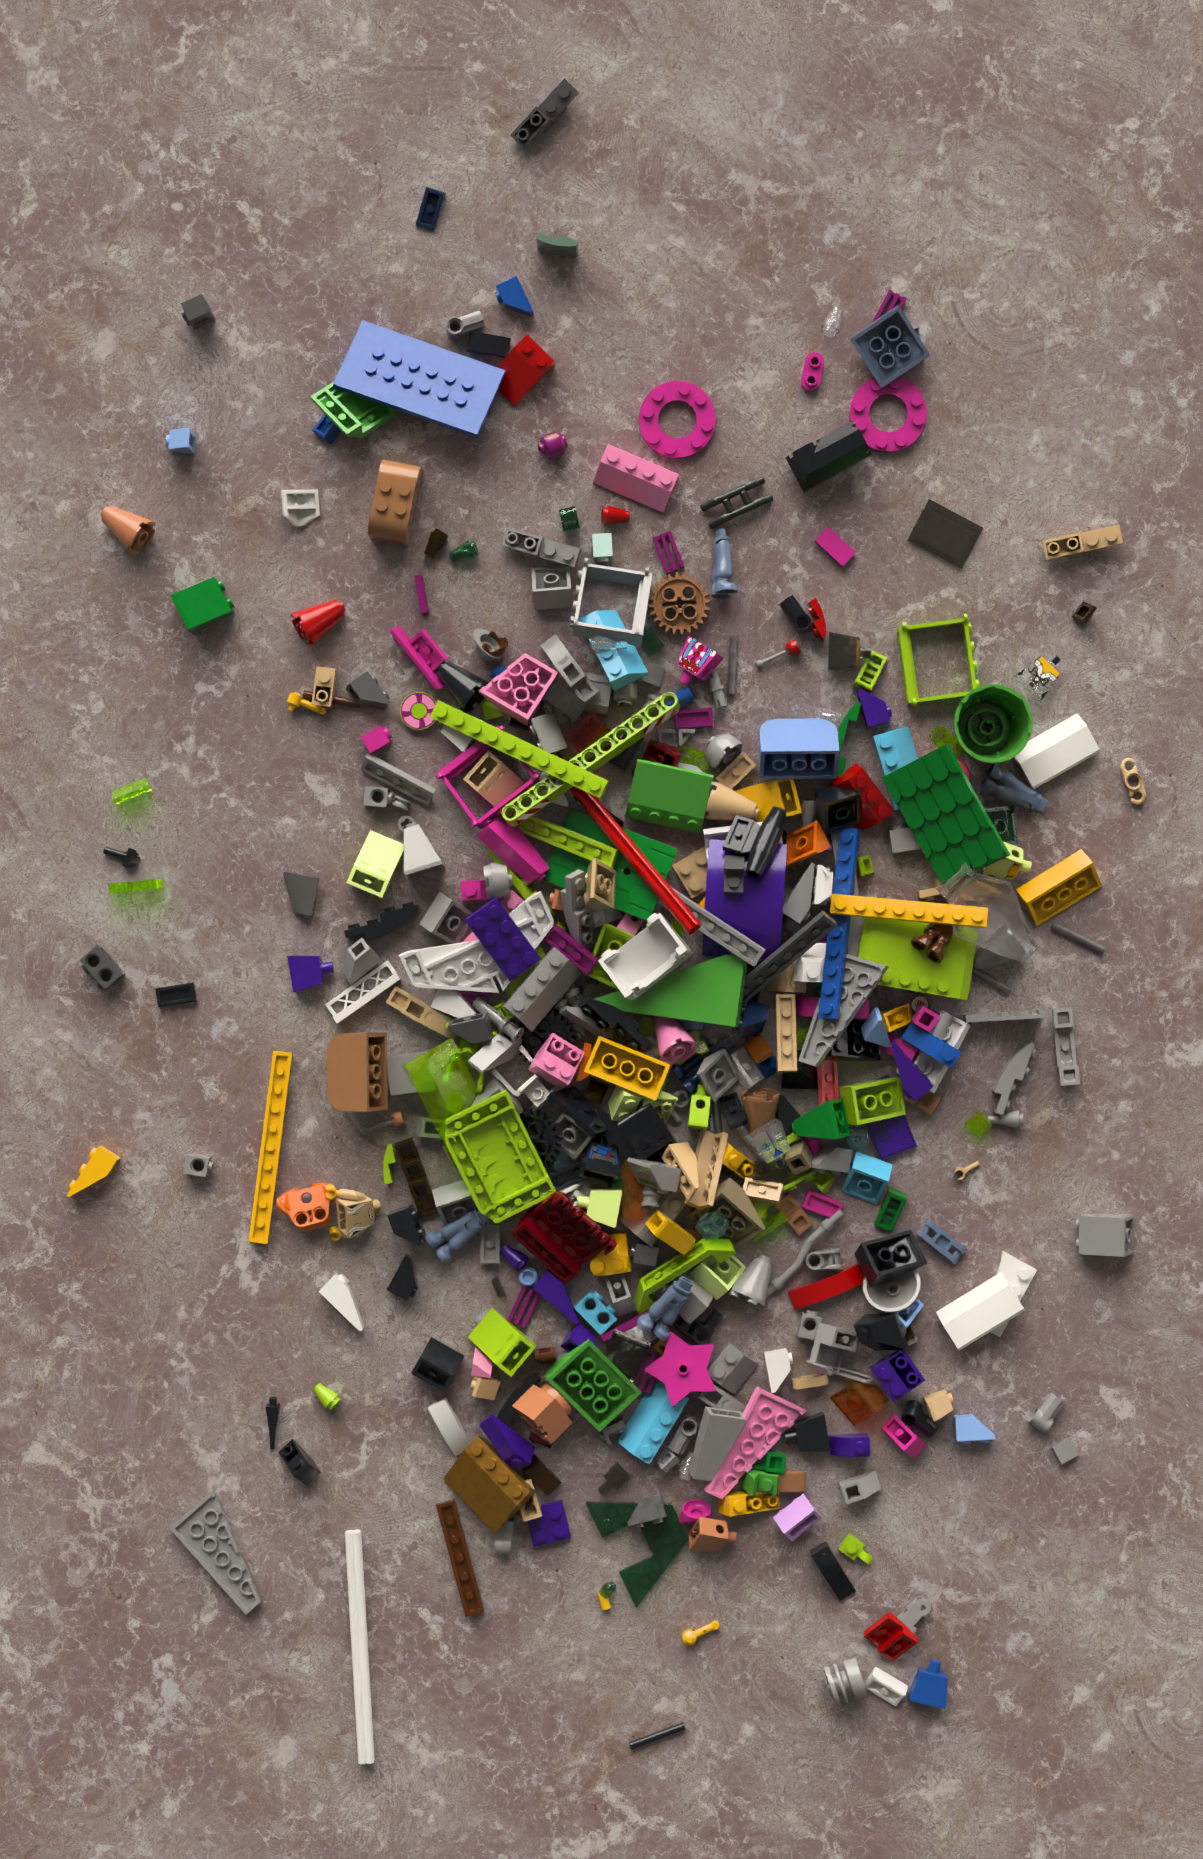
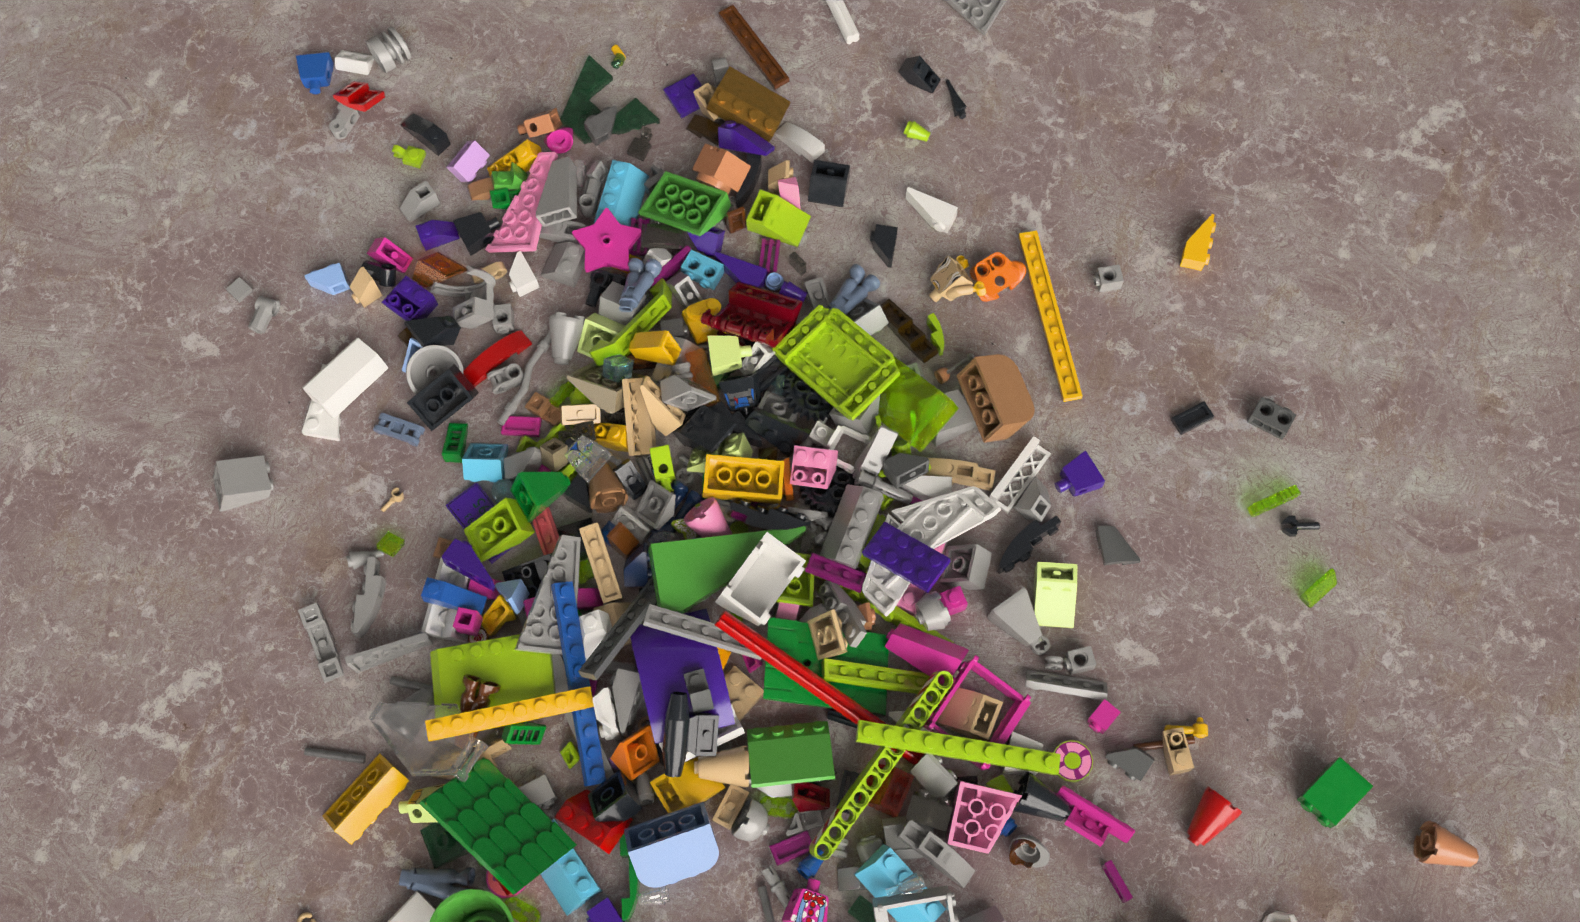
camera: 160 degrees right, 20 degrees down
black slope [387,1204,426,1246] -> none
yellow piece [682,1621,720,1646] -> none
none -> green slope [501,722,546,745]

